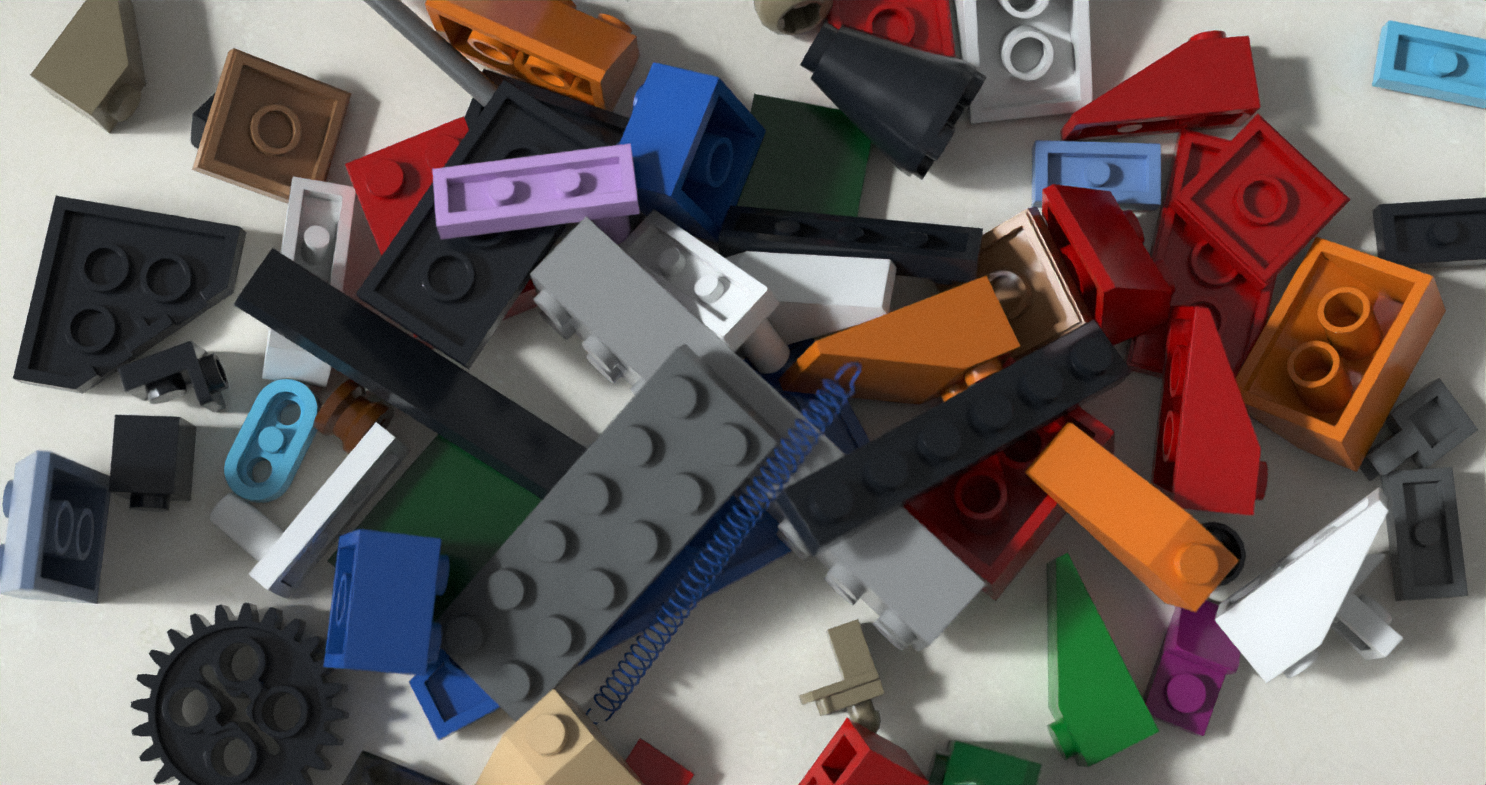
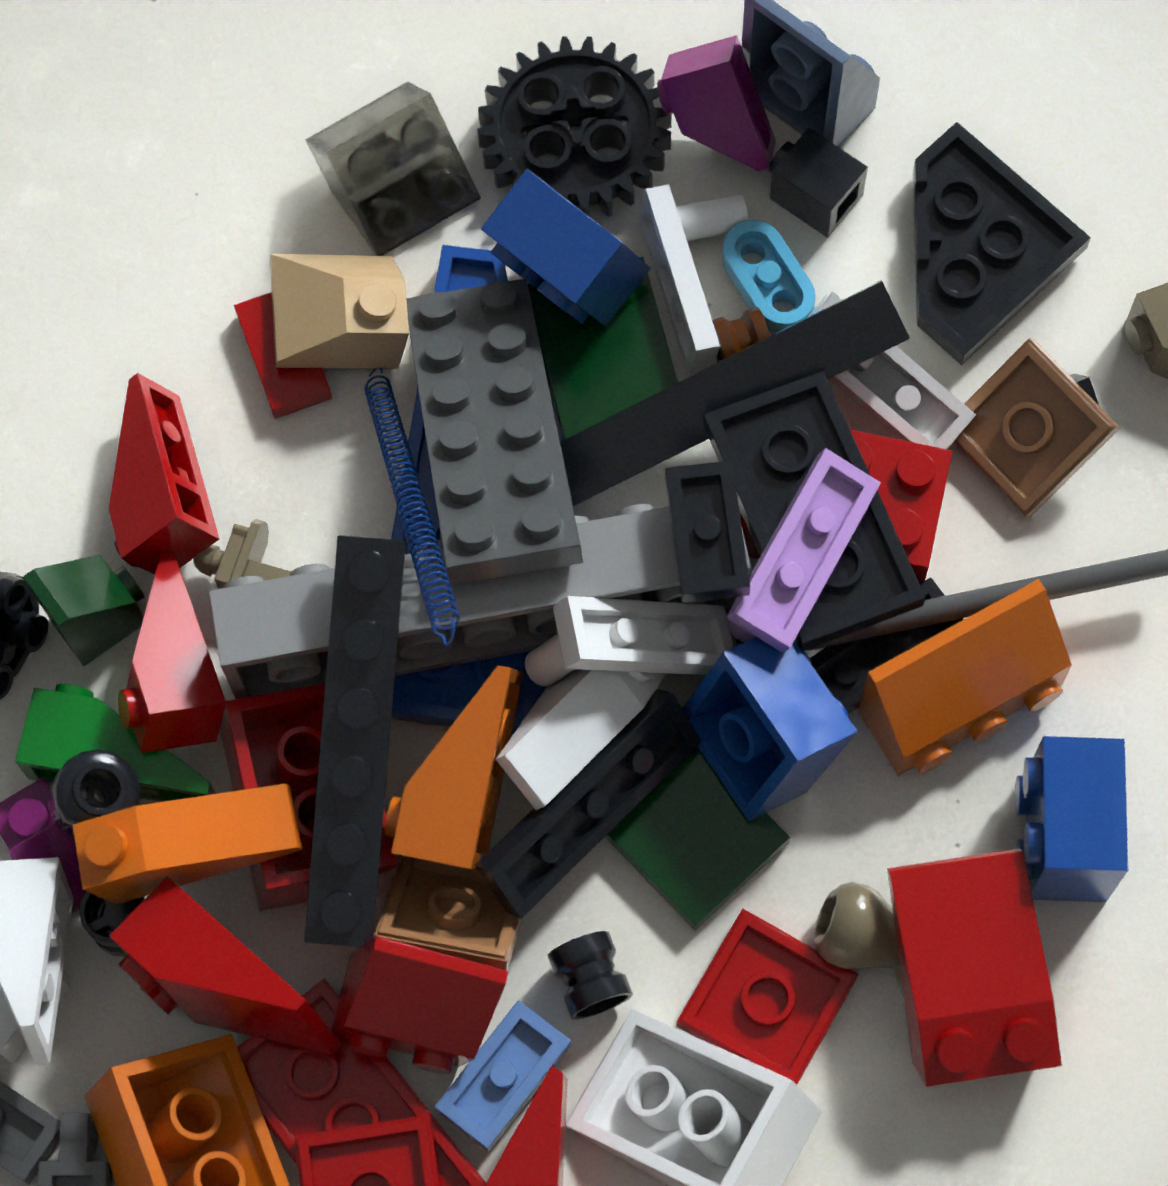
camera: 130 degrees right, 10 degrees down
black bracket [117,341,229,413] -> none
black cone [800,22,987,180] -> none
none -> black head [47,749,141,839]
none -> slope [118,551,226,753]
none -> black wheel [548,931,633,1020]
none -> magenta slope [657,35,776,171]
none -> black plate [665,461,750,603]

